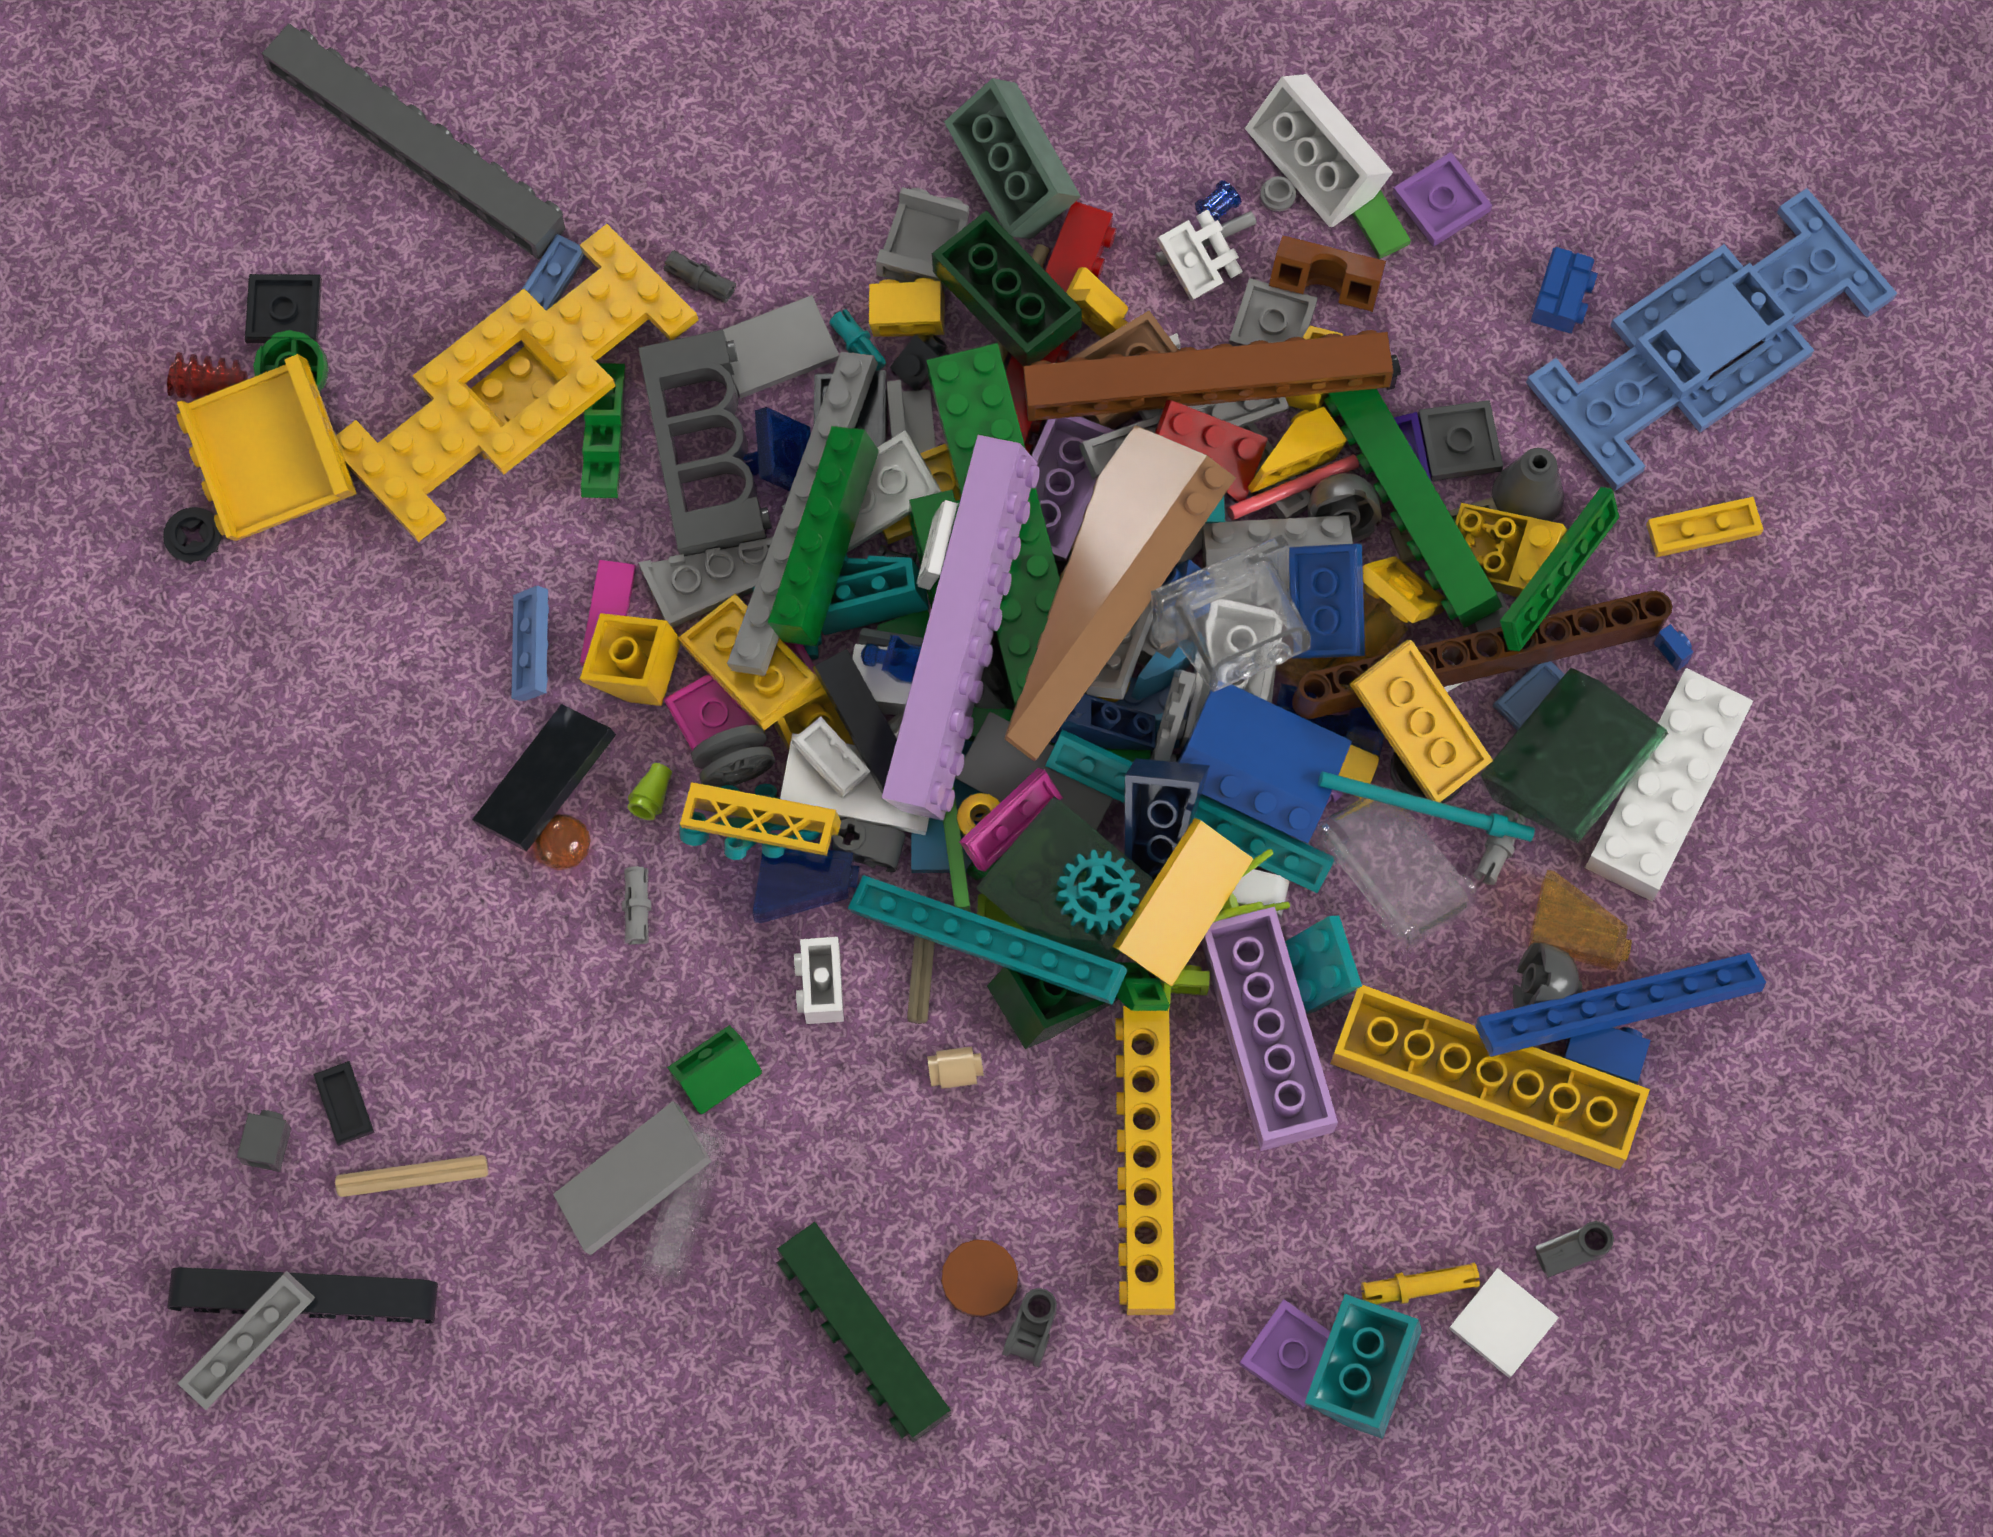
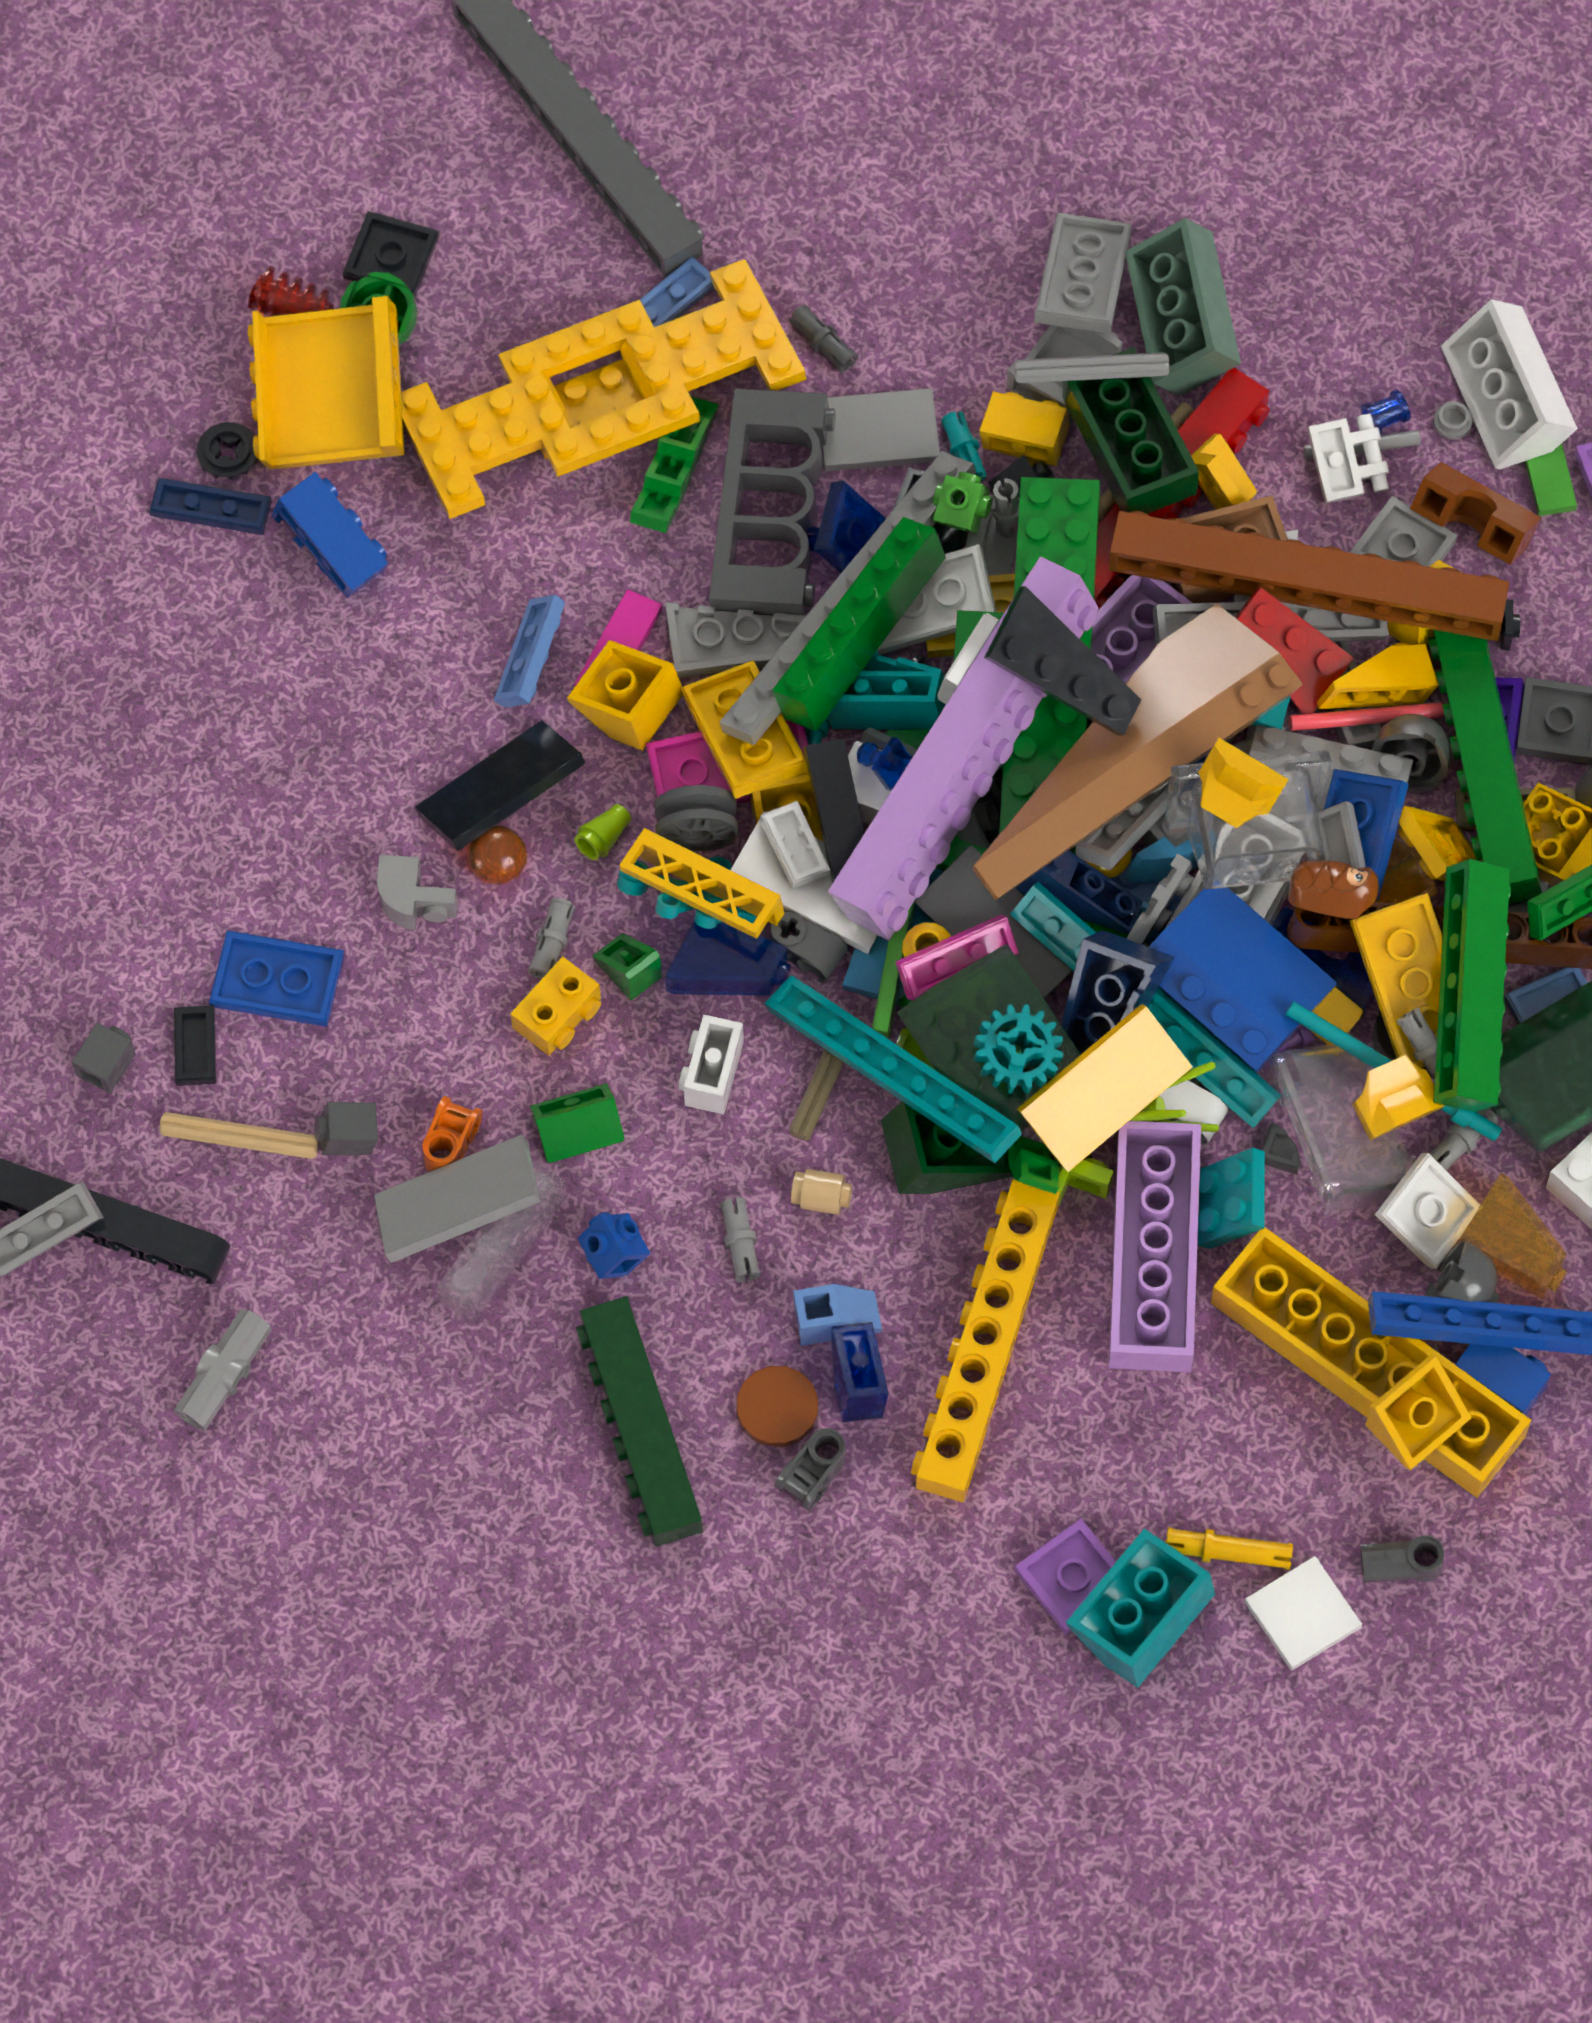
camera: 20 degrees right, 5 degrees down
none -> dark blue tile [149,478,272,535]
none -> light grey piece [174,1309,272,1431]
none -> blue tile [209,930,345,1027]
none -> blue wedge [271,472,388,598]
none -> dark grey brick [314,1102,378,1156]
none -> light grey brick [377,855,458,930]
none -> orange piece [422,1096,483,1172]
none -> yellow brick [510,956,601,1056]
none -> blue brick [577,1212,651,1279]
none -> green slope [592,933,662,1001]
none -> light grey pin [720,1197,761,1282]
none -> medium blue slope [793,1284,882,1346]
none -> clear blue slope [831,1322,889,1423]
none -> bright green brick [933,471,993,535]
none -> black wing [984,586,1142,736]
none -> light grey pin [991,478,1020,537]
none -> light grey axle [1015,353,1169,383]
none -> light grey tile [1034,213,1132,334]
none -> yellow slope [1198,738,1289,828]
none -> dark grey tile [1262,1123,1300,1174]
none -> dark orange piece [1288,860,1379,919]
none -> light grey tile [1312,801,1366,868]
none -> yellow slope [1352,1055,1445,1141]
none -> yellow slope [1365,1354,1471,1470]
none -> white tile [1375,1153,1482,1269]
none -> light grey pin [1396,1007,1437,1081]
none -> green brick [1434,859,1511,1112]

